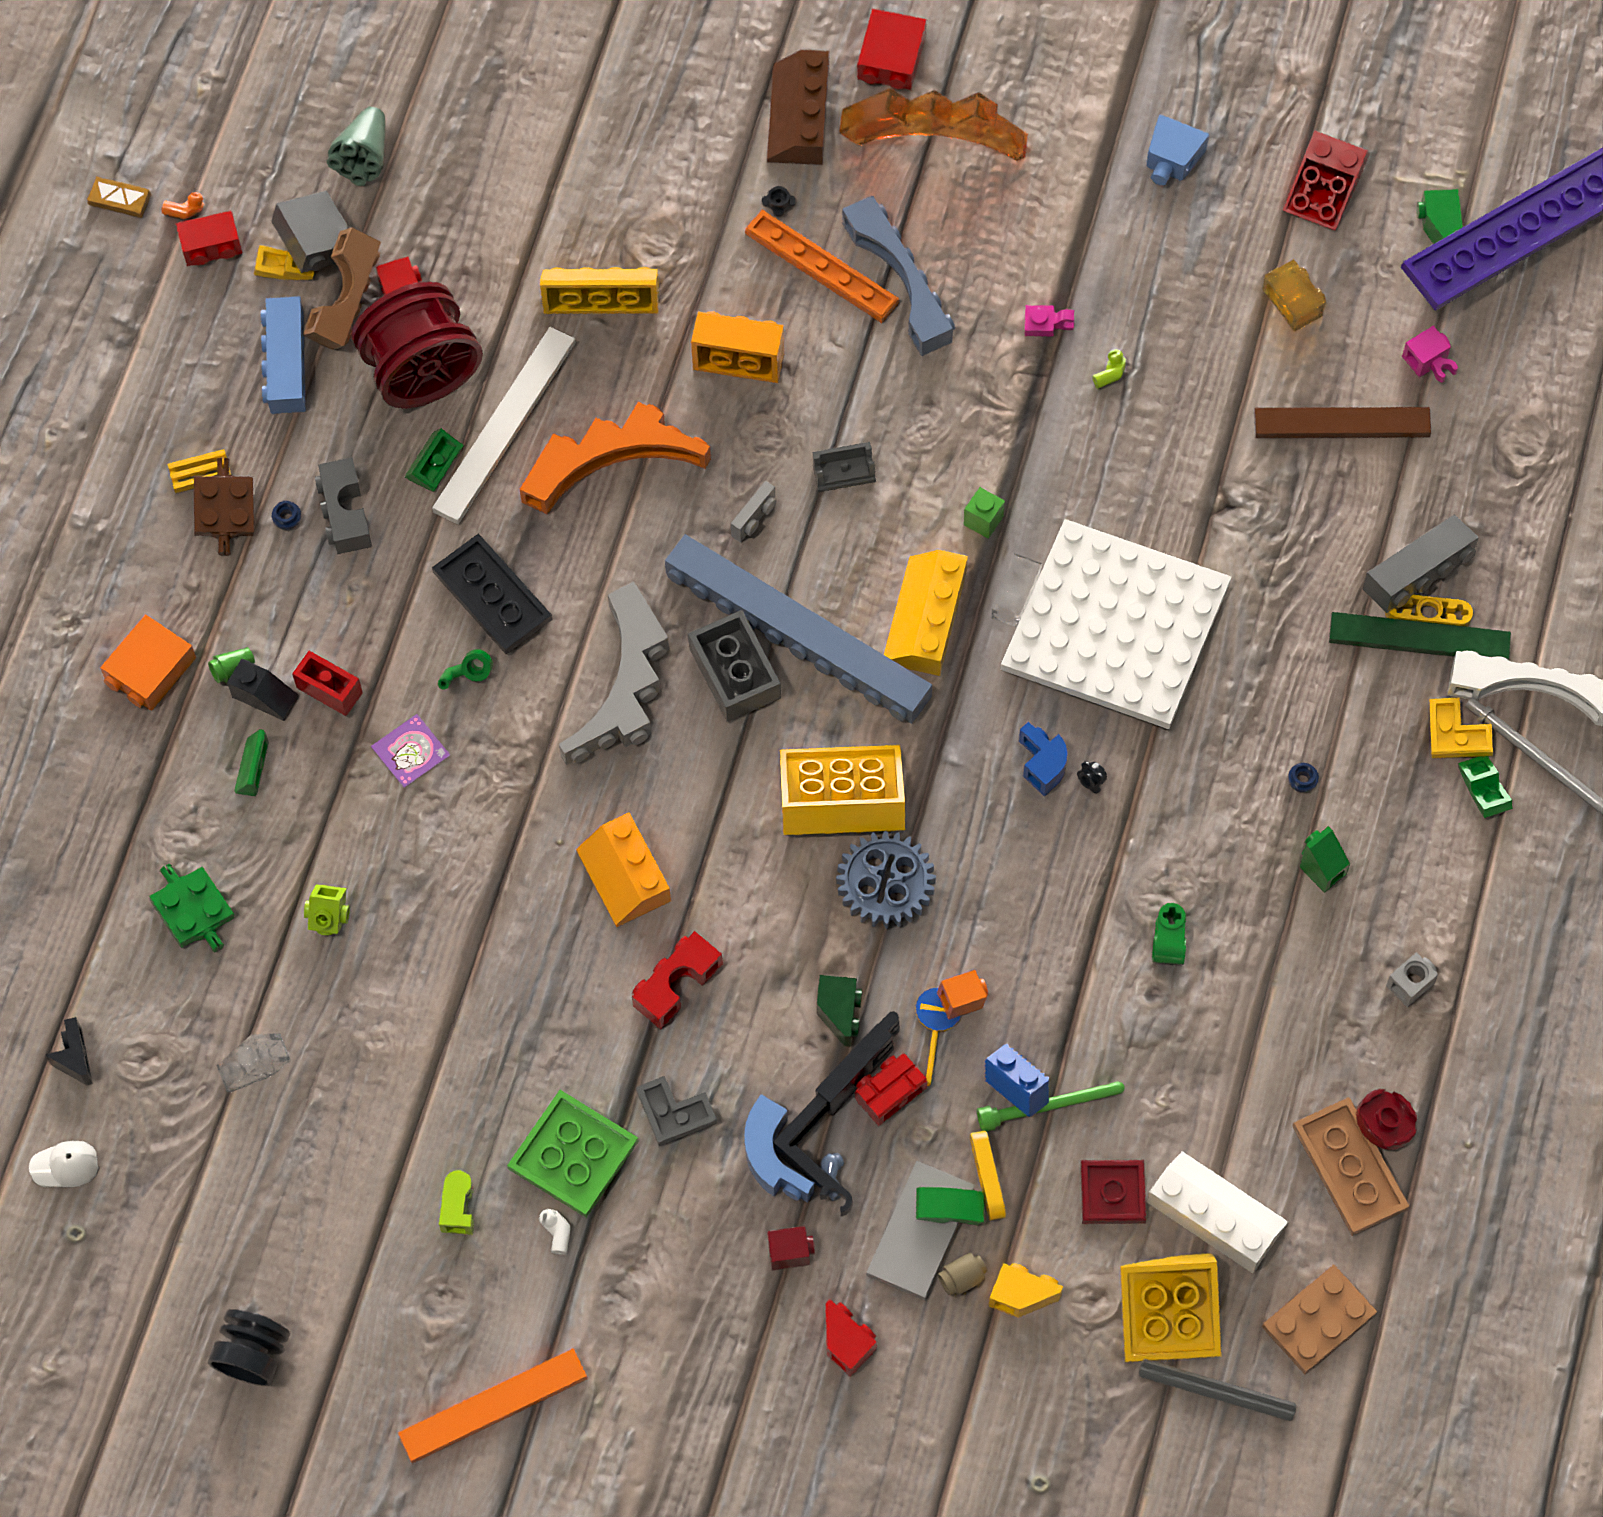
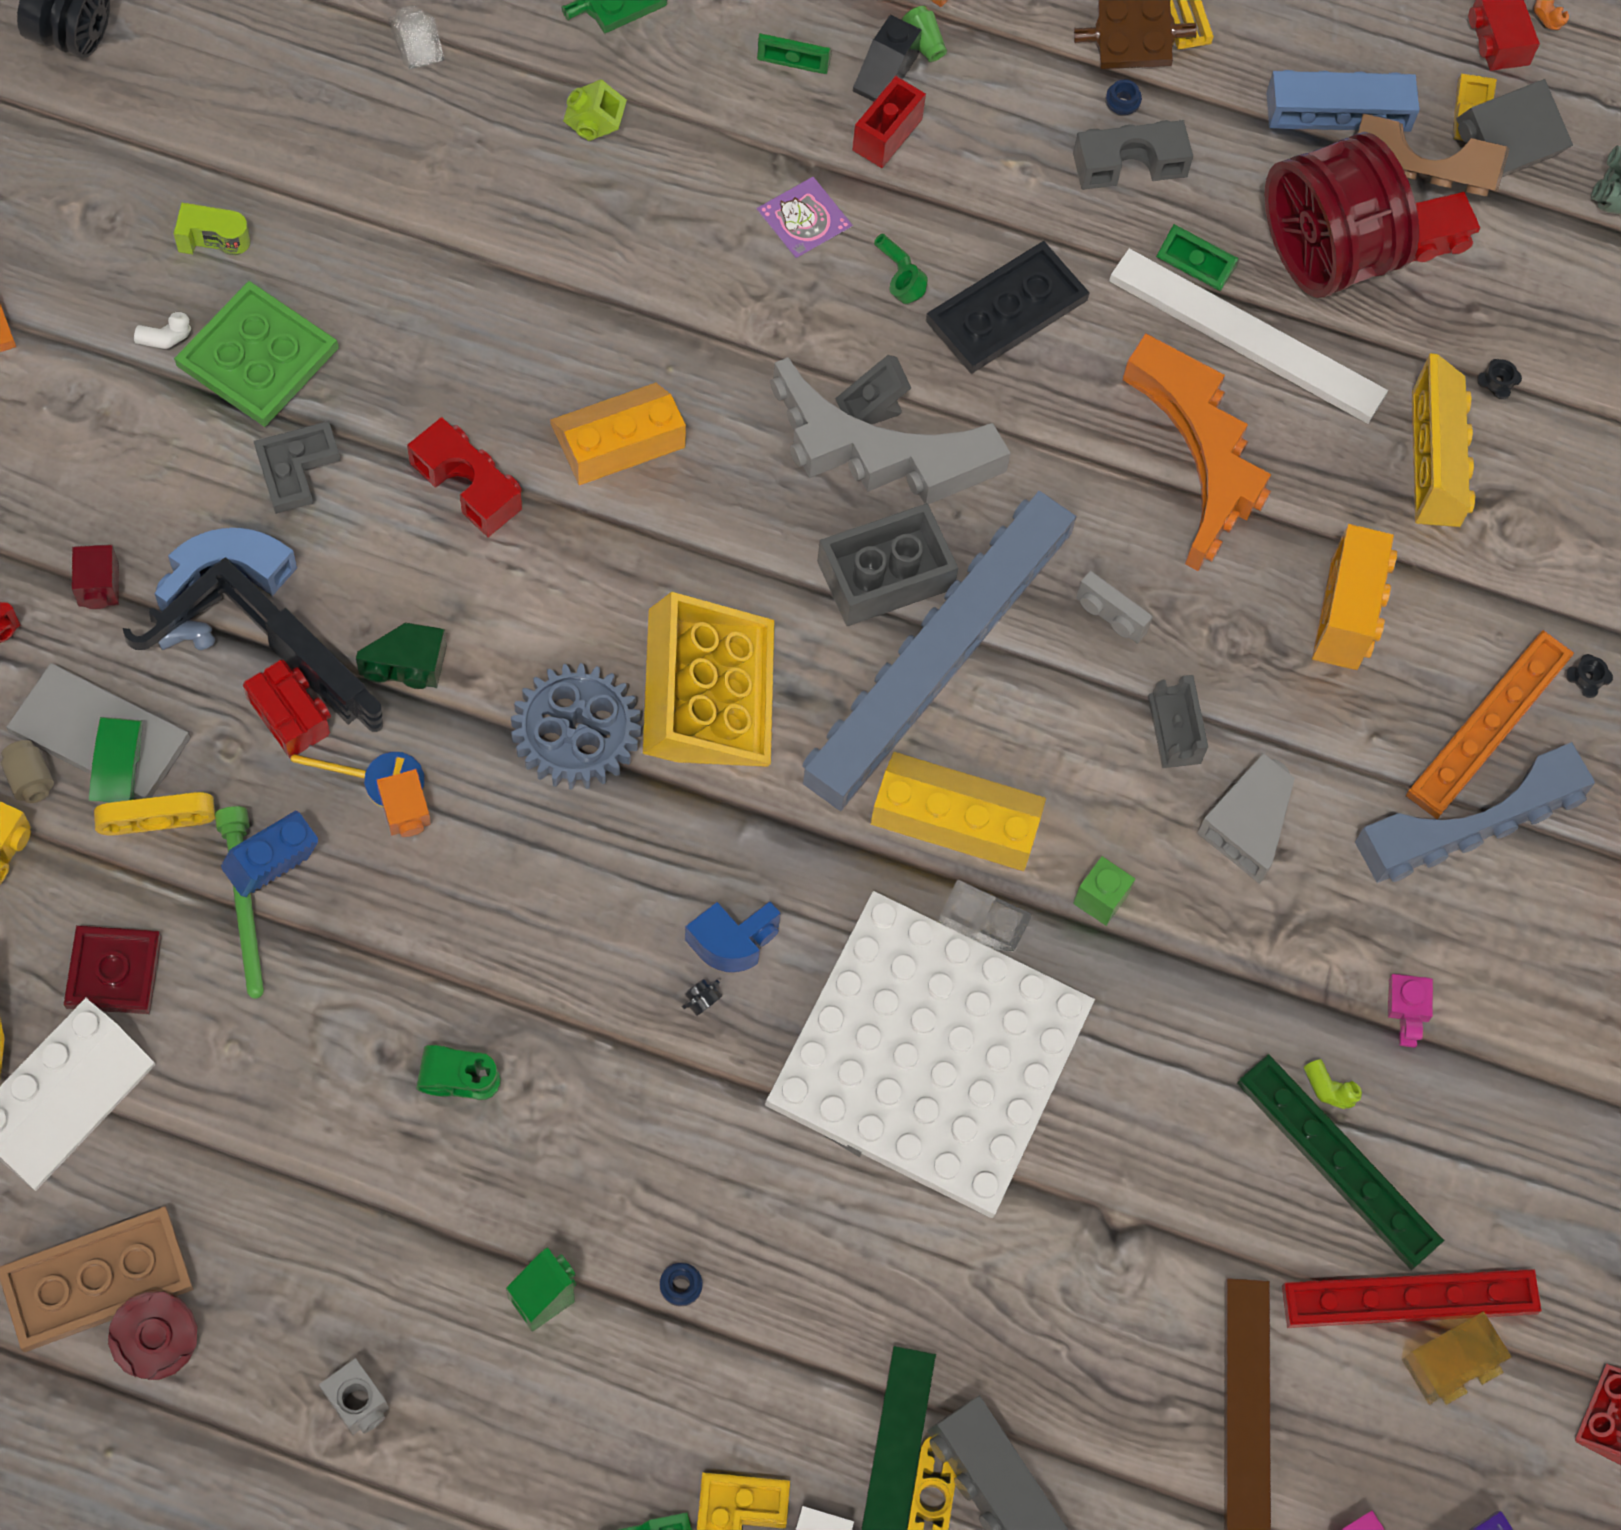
camera: 85 degrees right, 0 degrees up
none -> dark grey slope [835,355,911,425]
none -> light grey slope [1197,753,1295,884]
none -> dark green tile [1237,1054,1445,1271]
none -> red tile [1282,1269,1542,1328]
none -> black plate [1477,359,1522,399]

